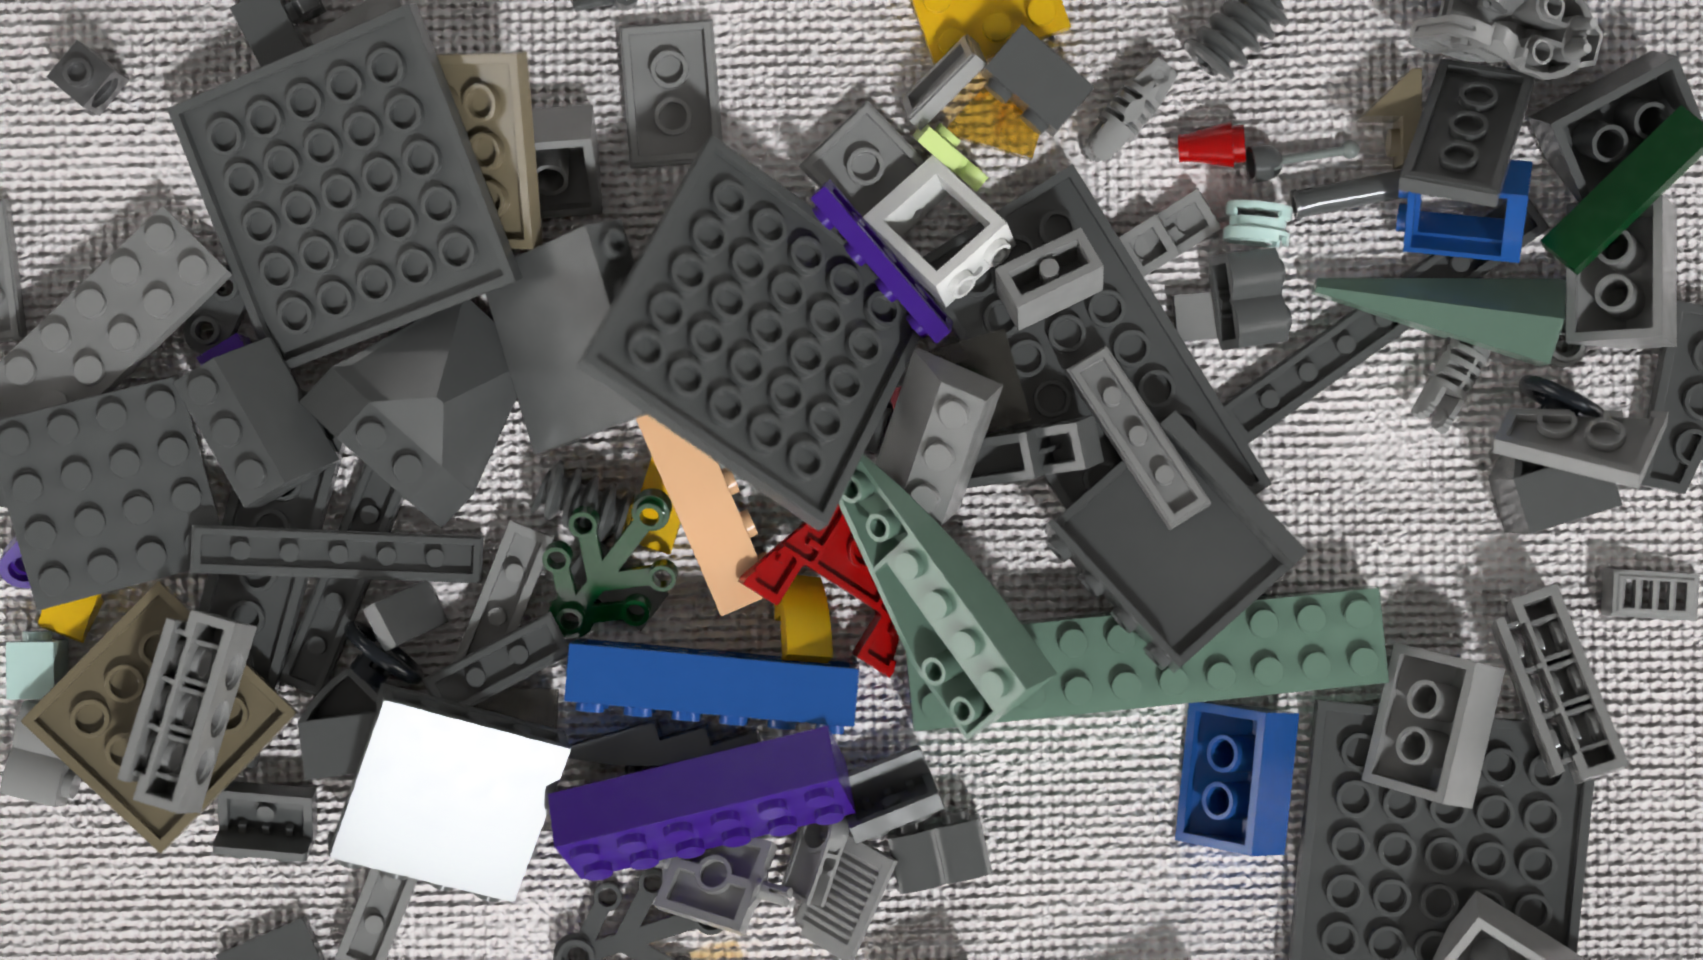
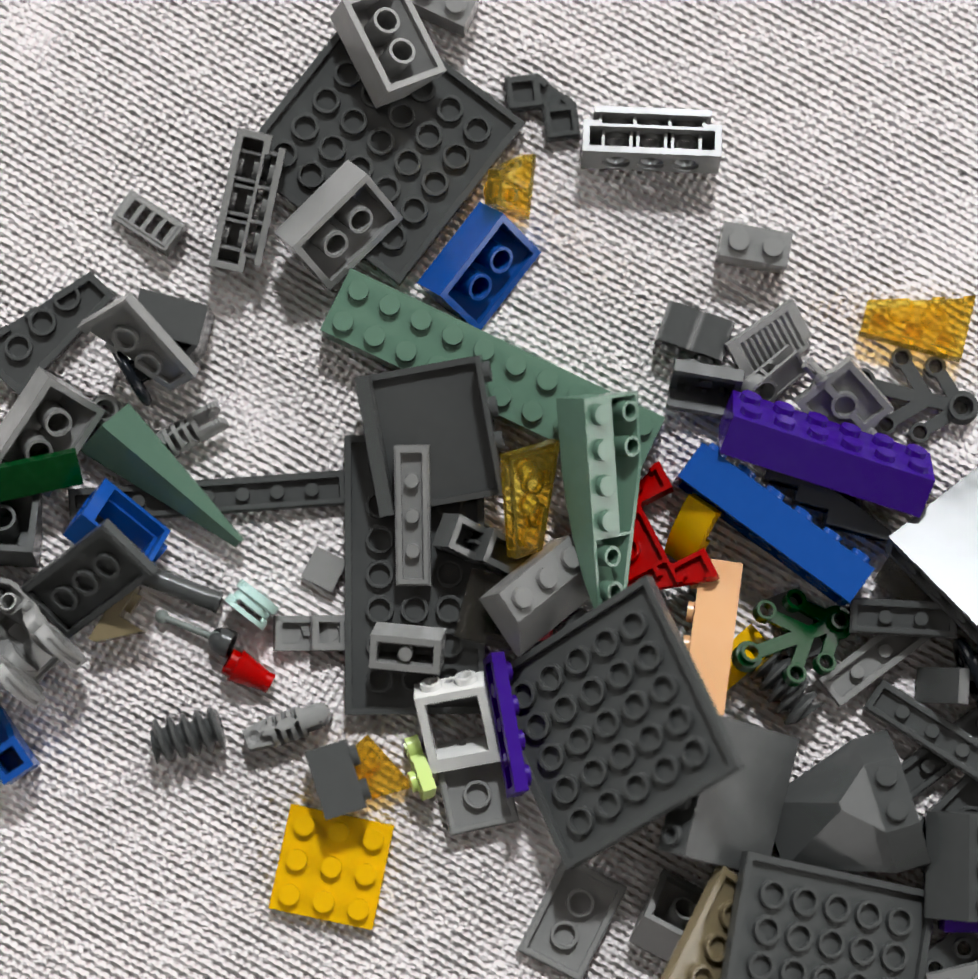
camera: 155 degrees left, 5 degrees down
light grey tile [902,34,987,130] -> none
dark grey brick [1208,247,1292,350] -> none
none -> clear yellow wing [484,154,536,220]
none -> clear yellow wing [500,439,560,559]

